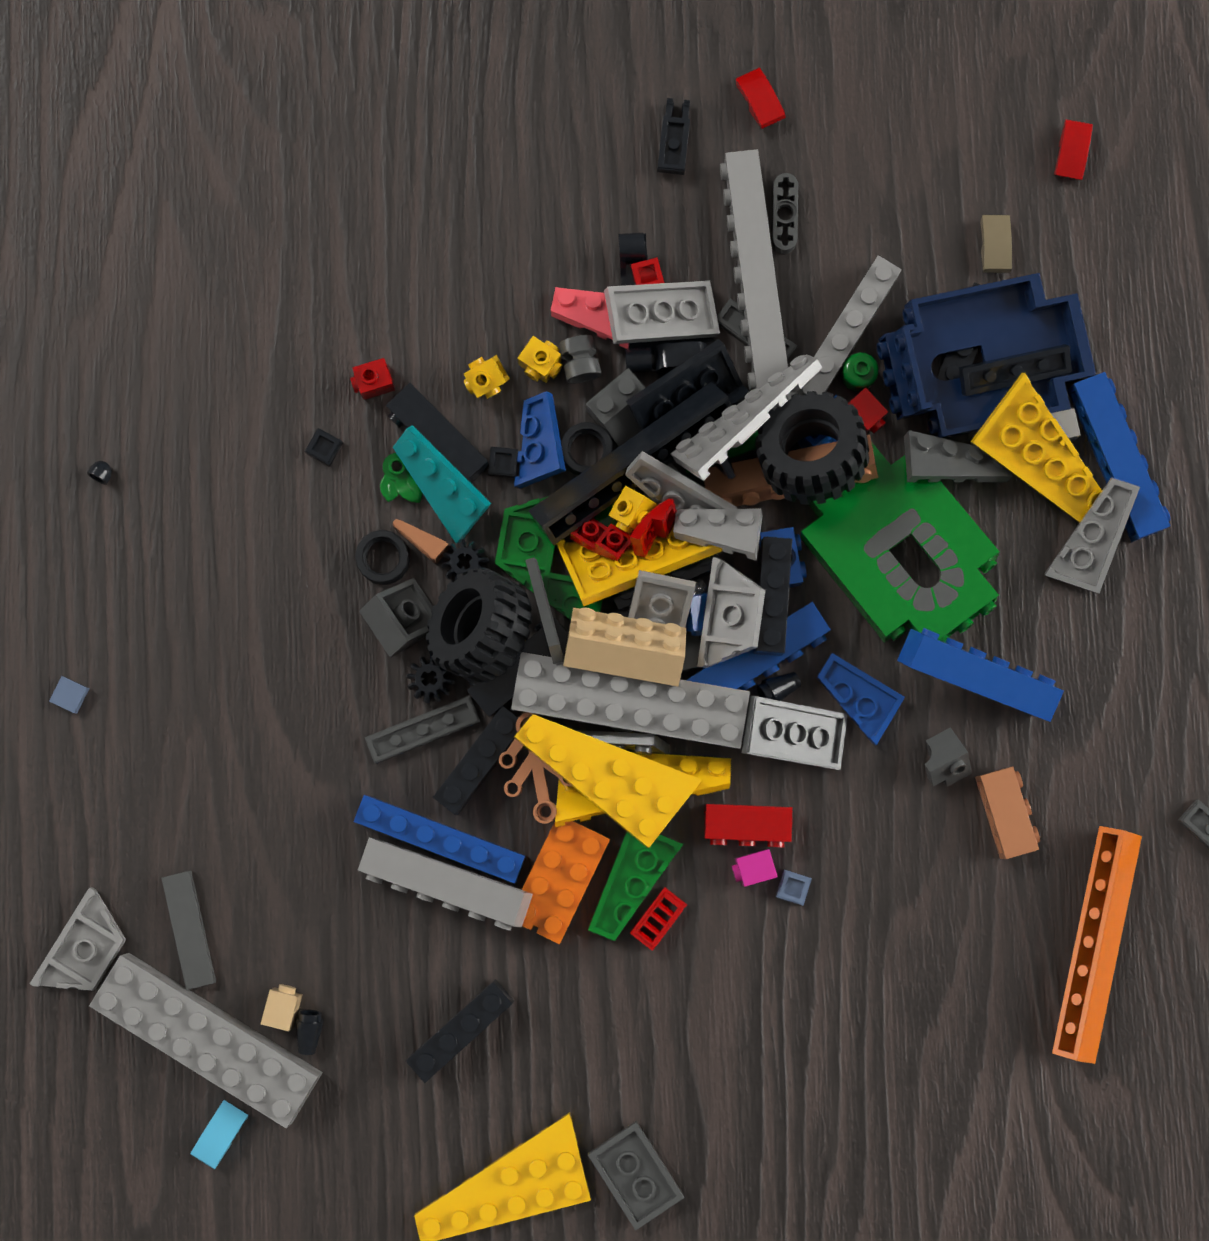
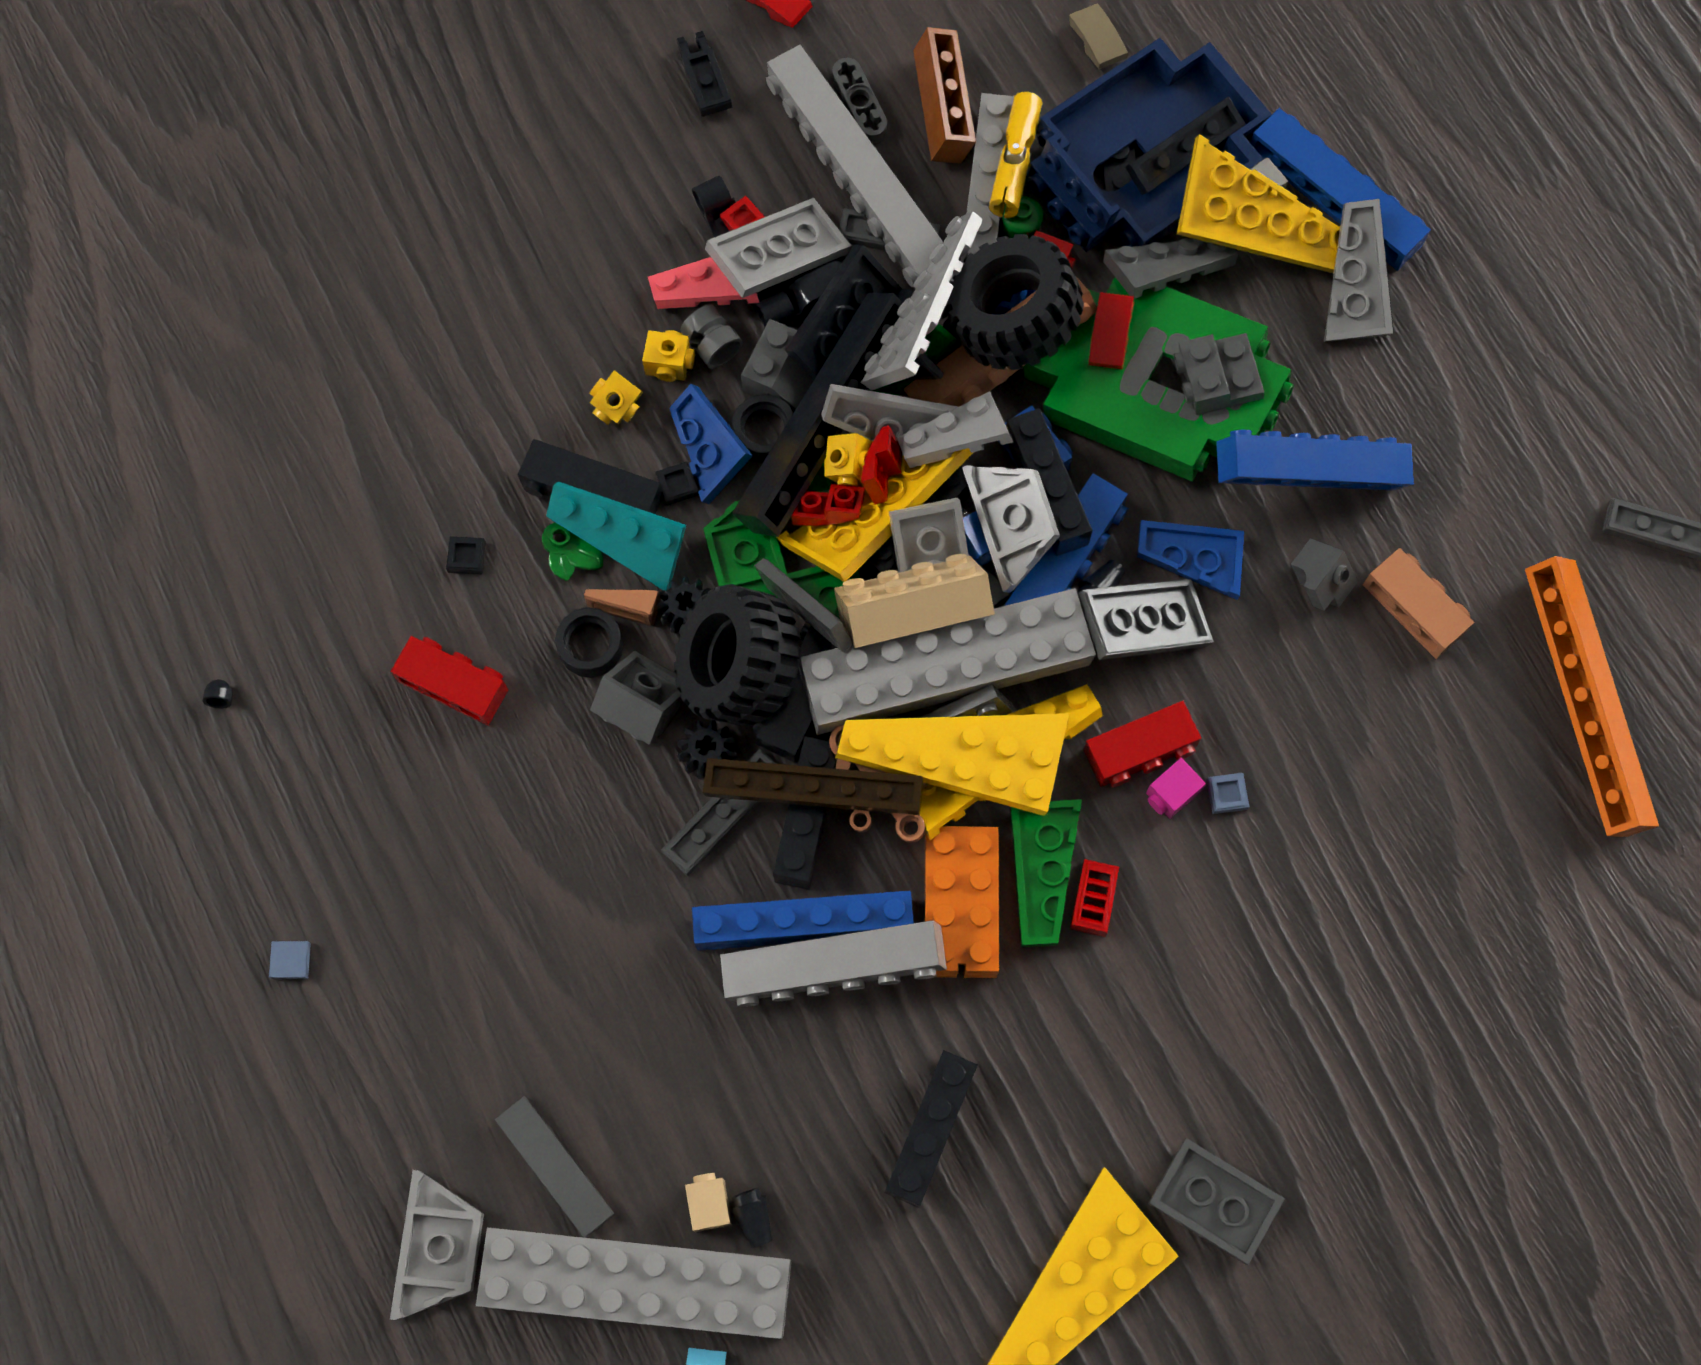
camera: 25 degrees left, 10 degrees down
red brick [350,358,395,400] -> none
none -> red brick [390,636,509,726]
none -> dark brown plate [702,758,924,815]
none -> dark orange brick [913,27,976,164]
none -> yellow piece [989,92,1042,218]
none -> red slope [1089,292,1134,369]
none -> dark grey plate [1174,333,1264,415]

